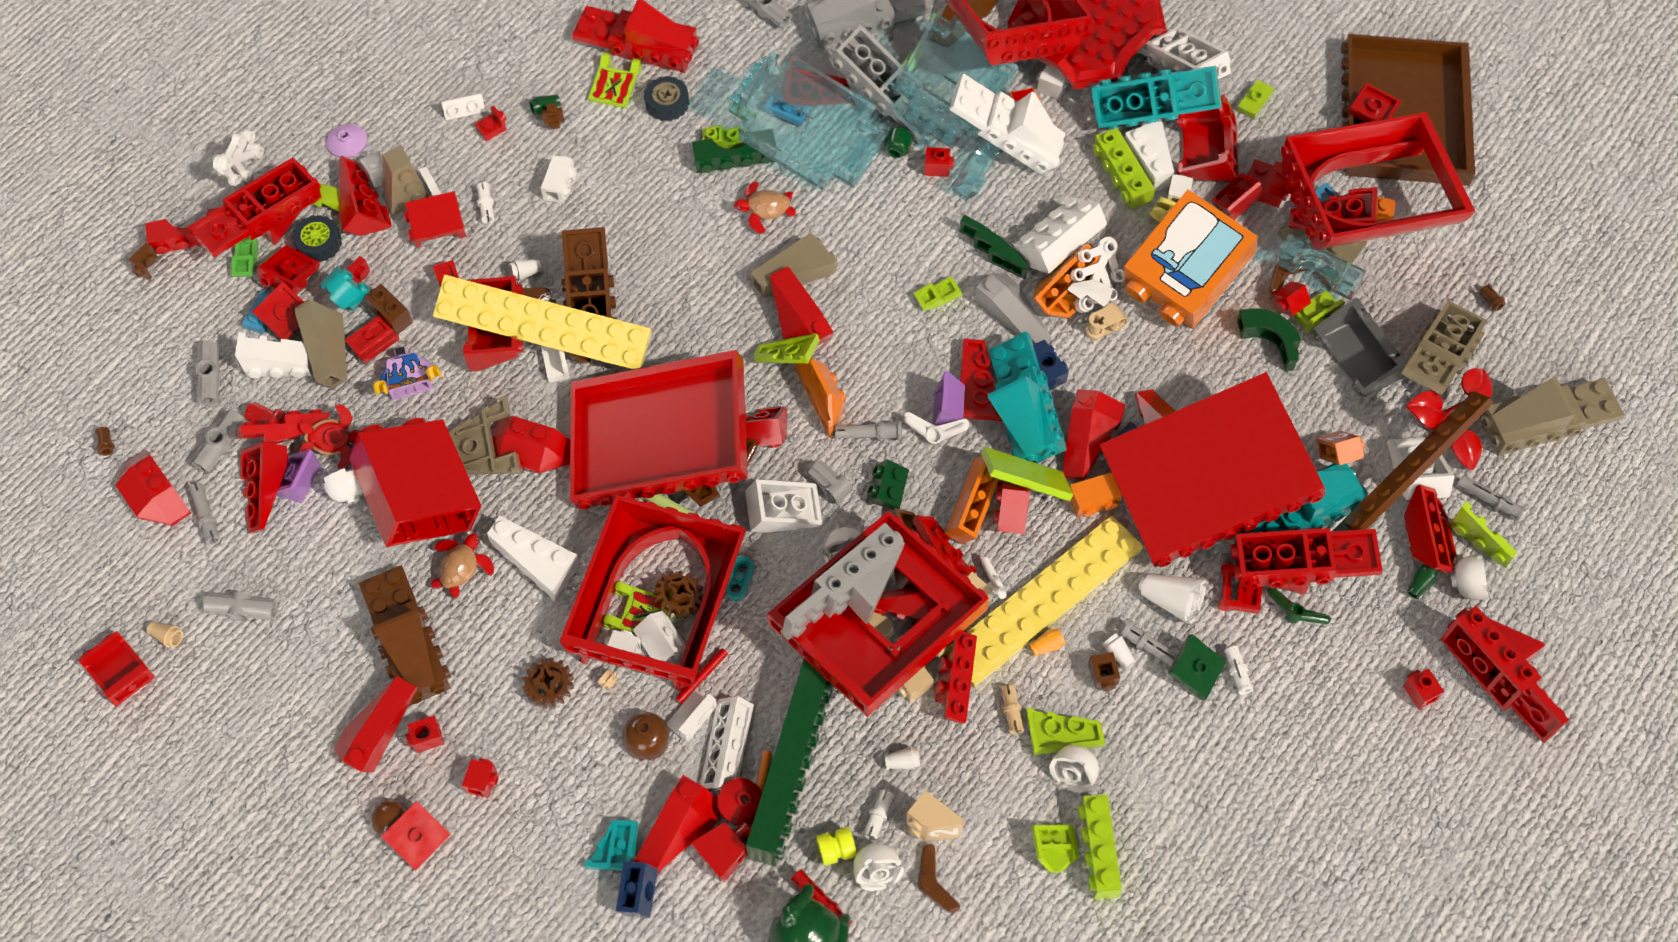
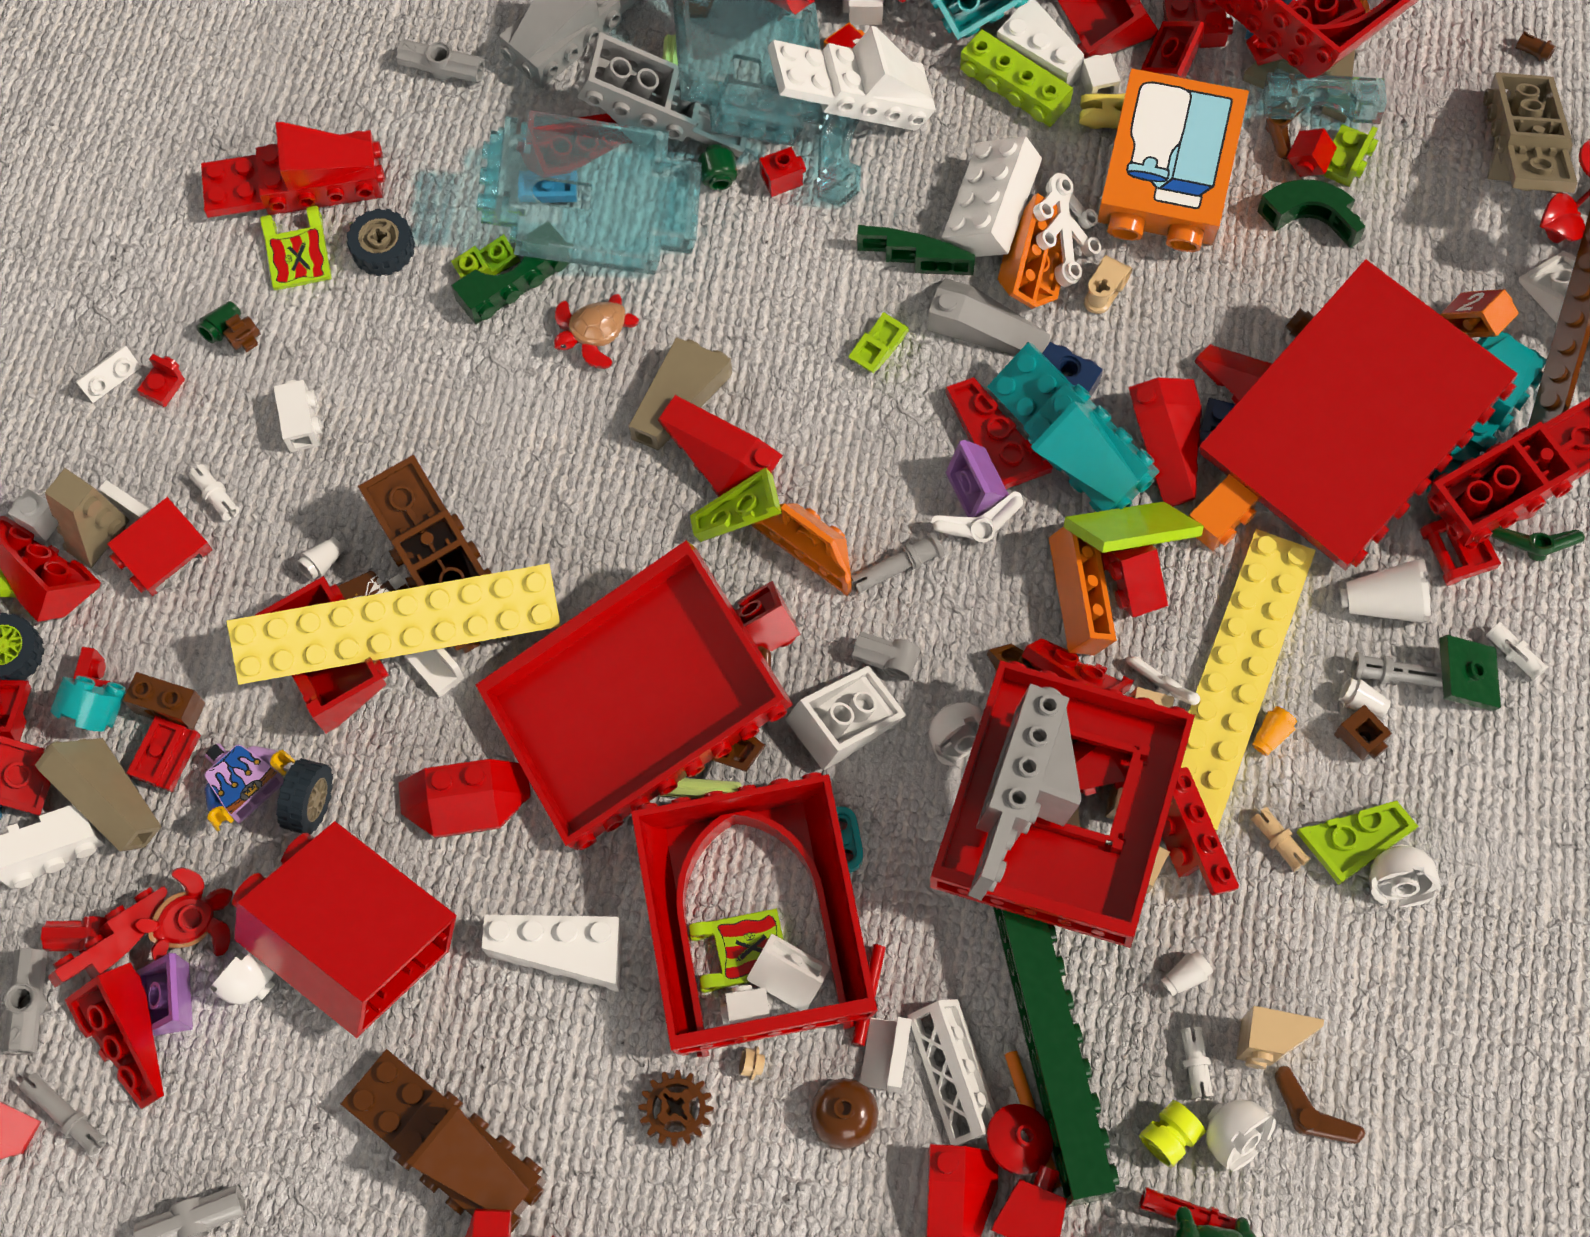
camera: 25 degrees left, 5 degrees up
animal [431,533,494,599] -> none
red bracket [433,260,459,289] -> none
dark tan wing [449,395,522,475] -> none
reddish brown gear [653,570,704,619] -> none
dark green bracket [866,459,909,510] -> none
lime slope [1031,825,1079,873] -> none
white slope [1067,279,1113,307] -> none
lime brick [1078,794,1122,900] -> none
dark grey windscreen [1314,297,1407,397] -> none
none -> black wheel [276,758,333,835]

